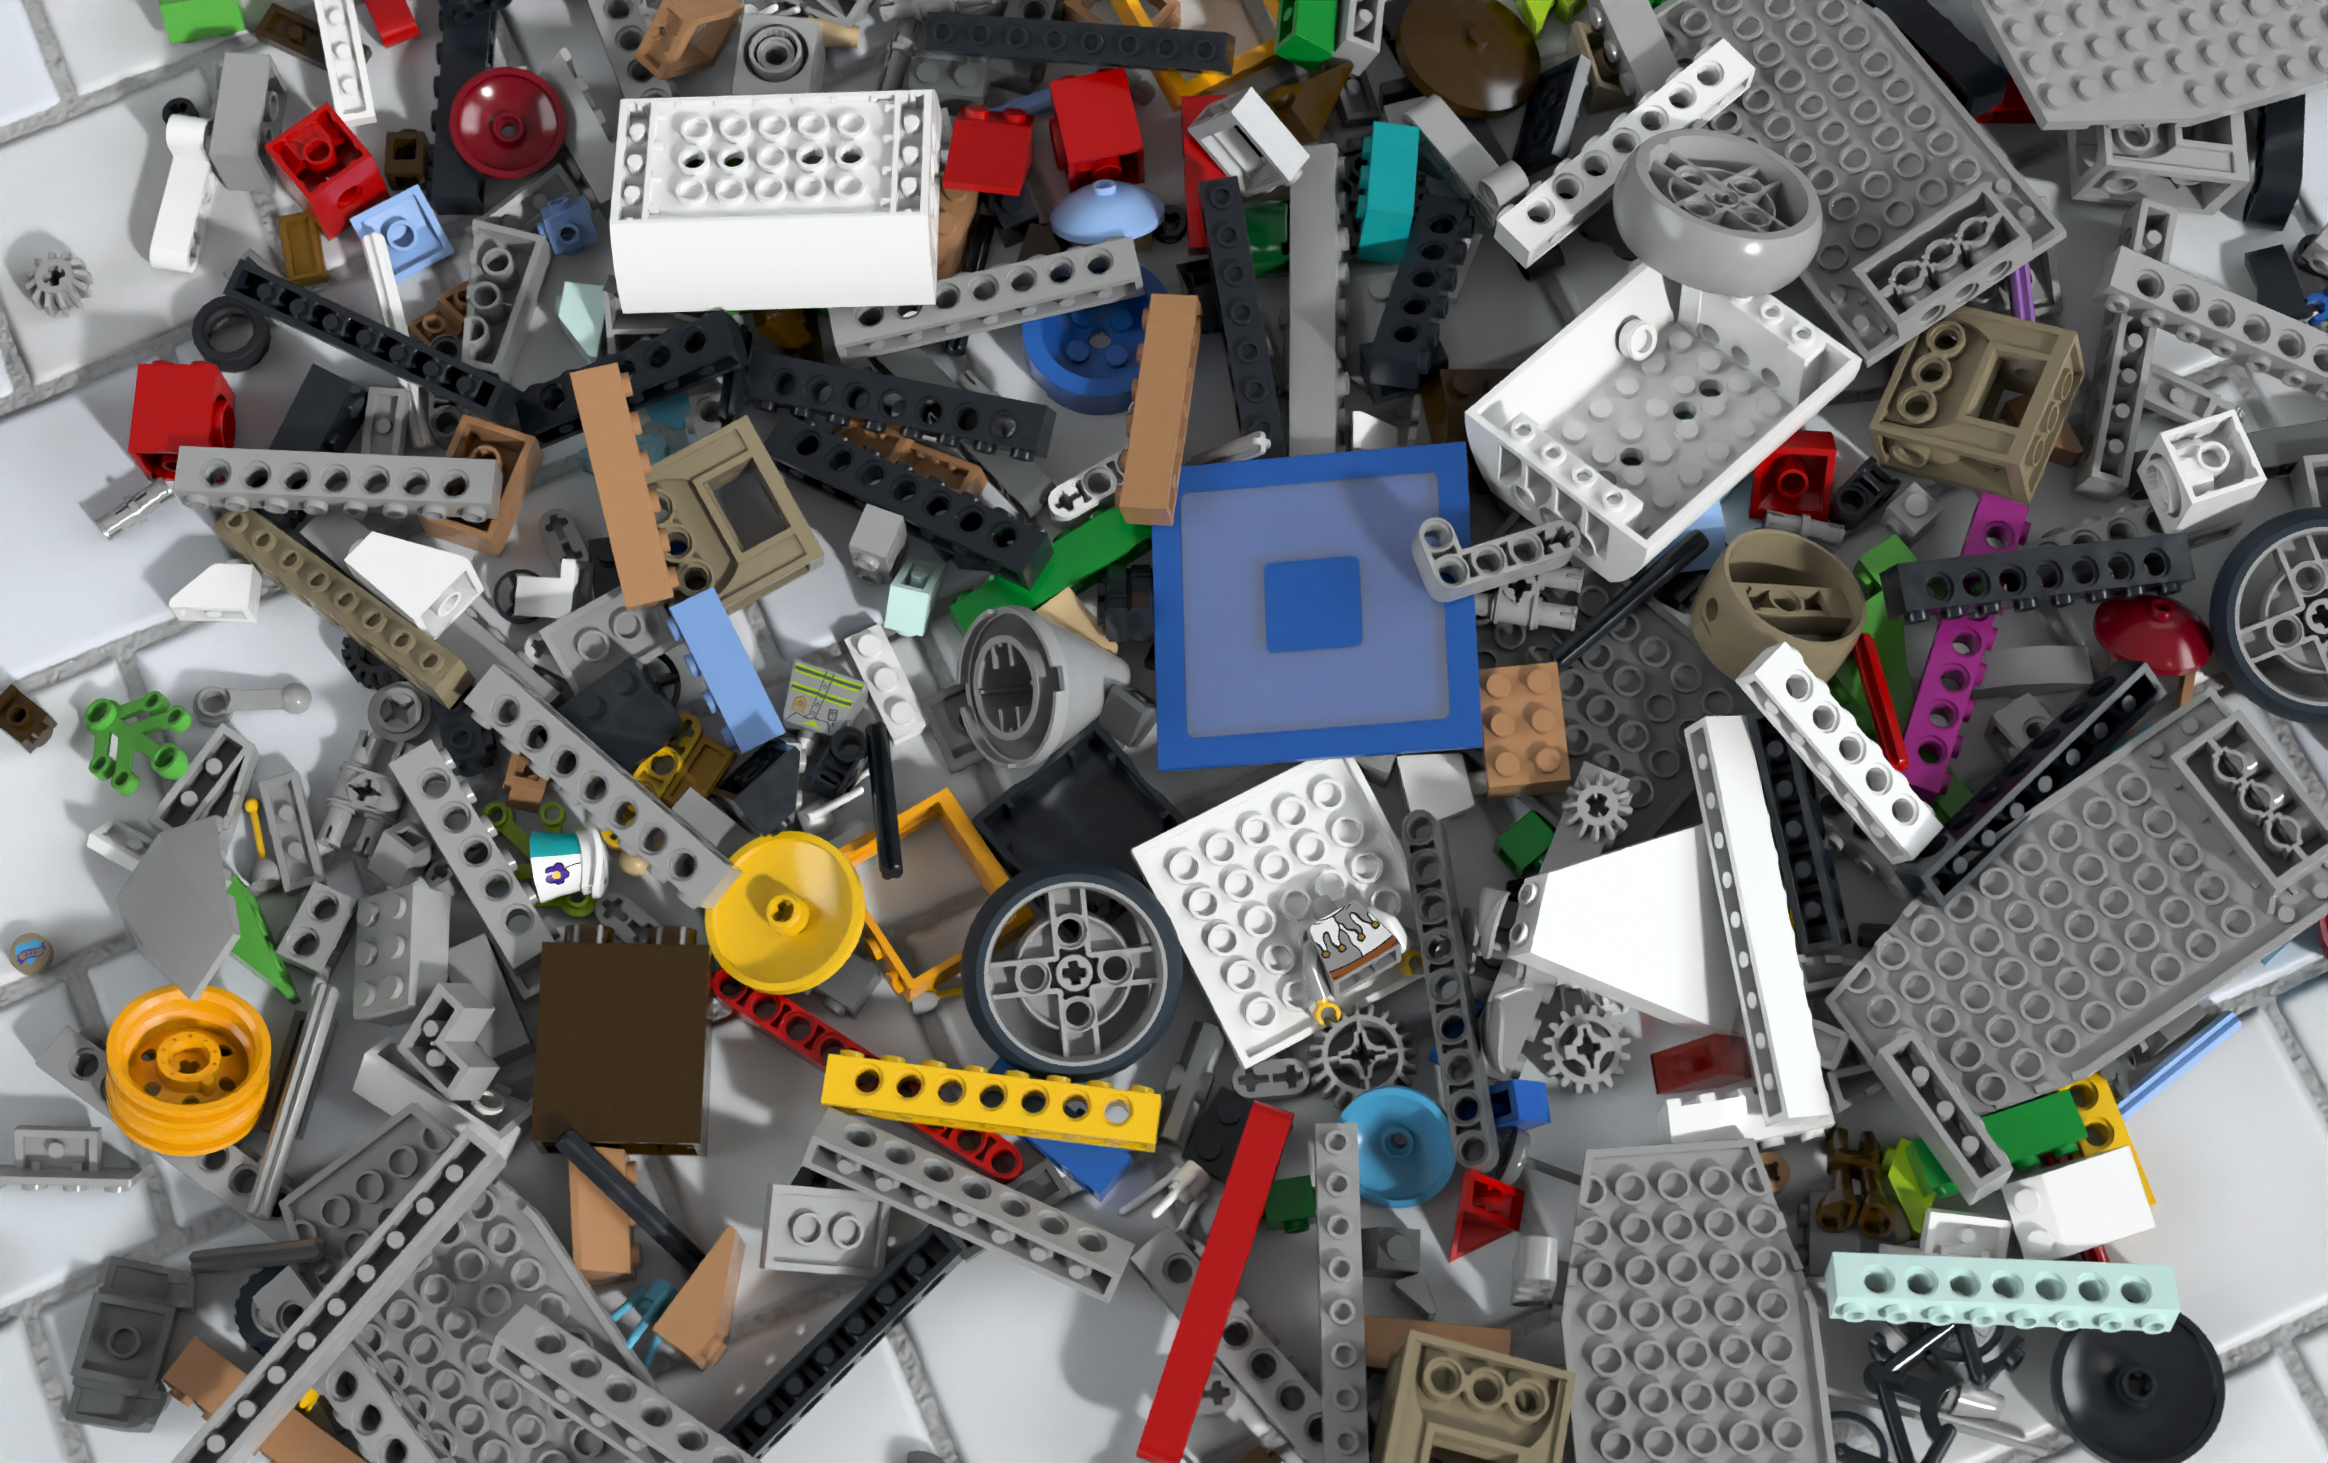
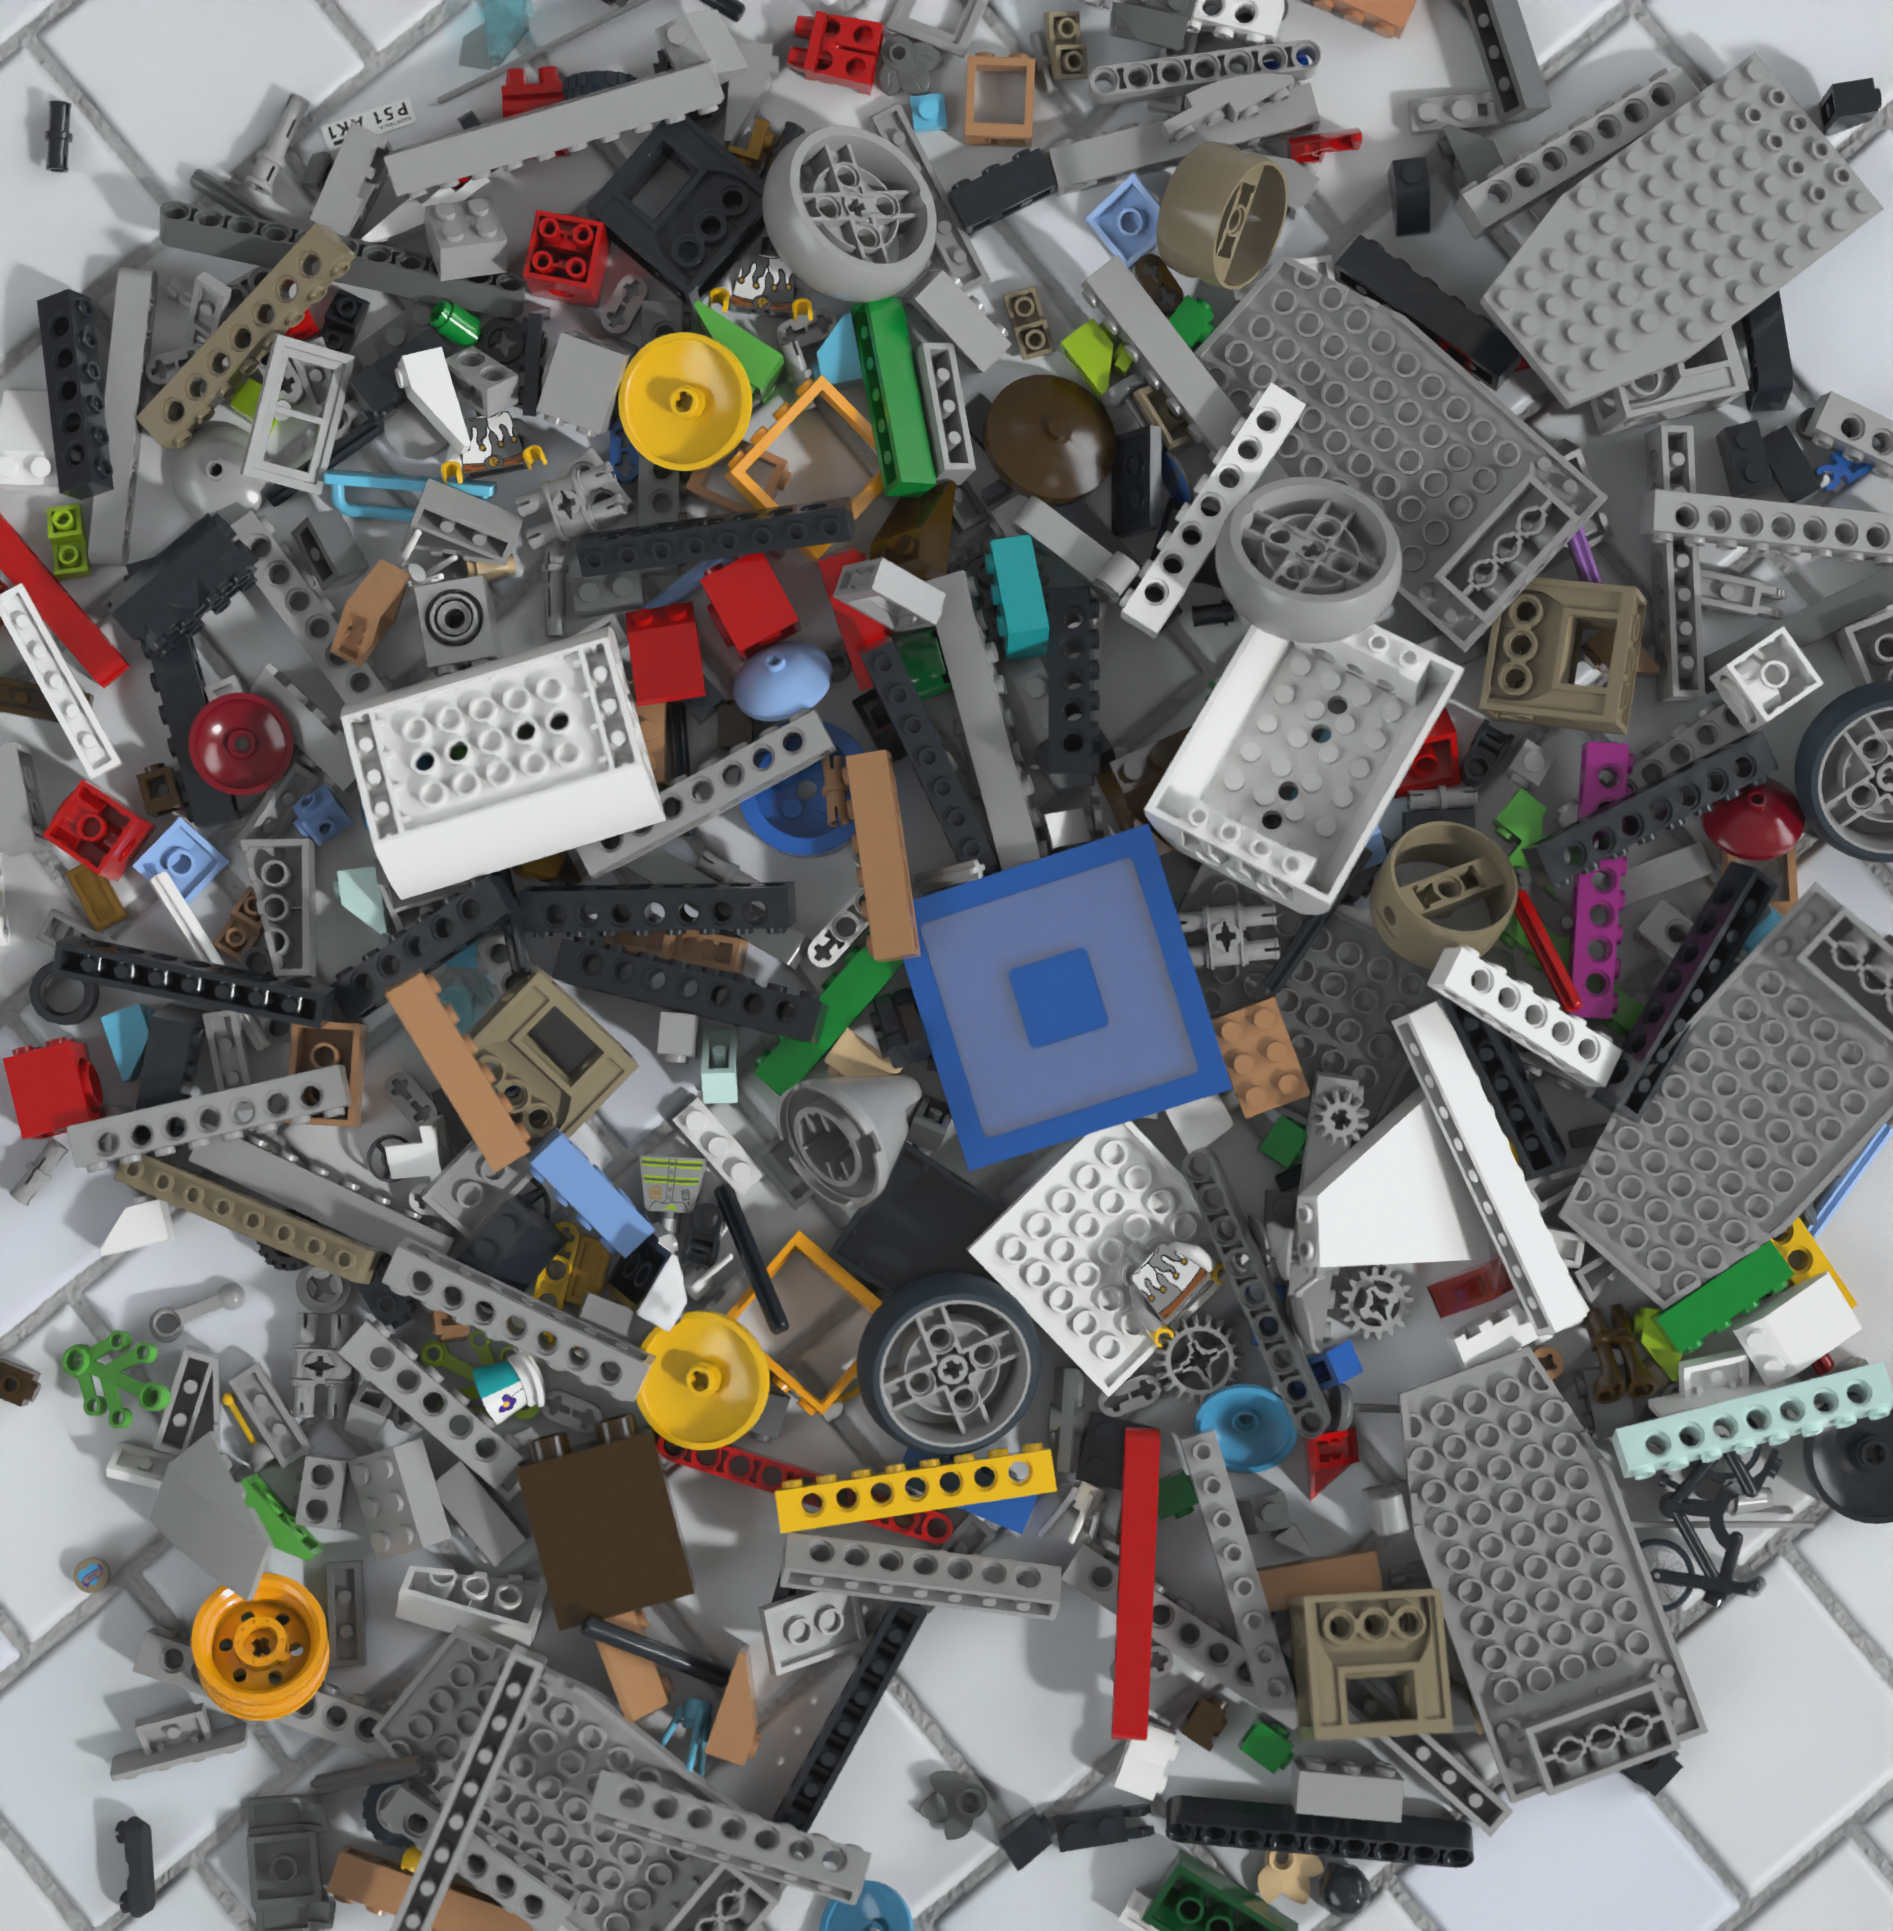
camera: 15 degrees left, 15 degrees up
light grey axle [247,983,339,1220] -> none
white slope [344,531,485,640] -> none
light grey brick [397,982,500,1101] -> none
light grey beam [1411,517,1581,602] -> none
white tile [1619,319,1657,361] -> none
light grey brick [1872,1029,2013,1206] -> none
none -> medium azure slope [100,1003,155,1083]
none -> medium nougat pin [821,755,849,827]
none -> dark grey piece [1100,374,1194,506]
none -> black pin [1191,599,1234,627]
none -> dark grey piece [1514,868,1574,937]
none -> black brick [1716,420,1774,498]

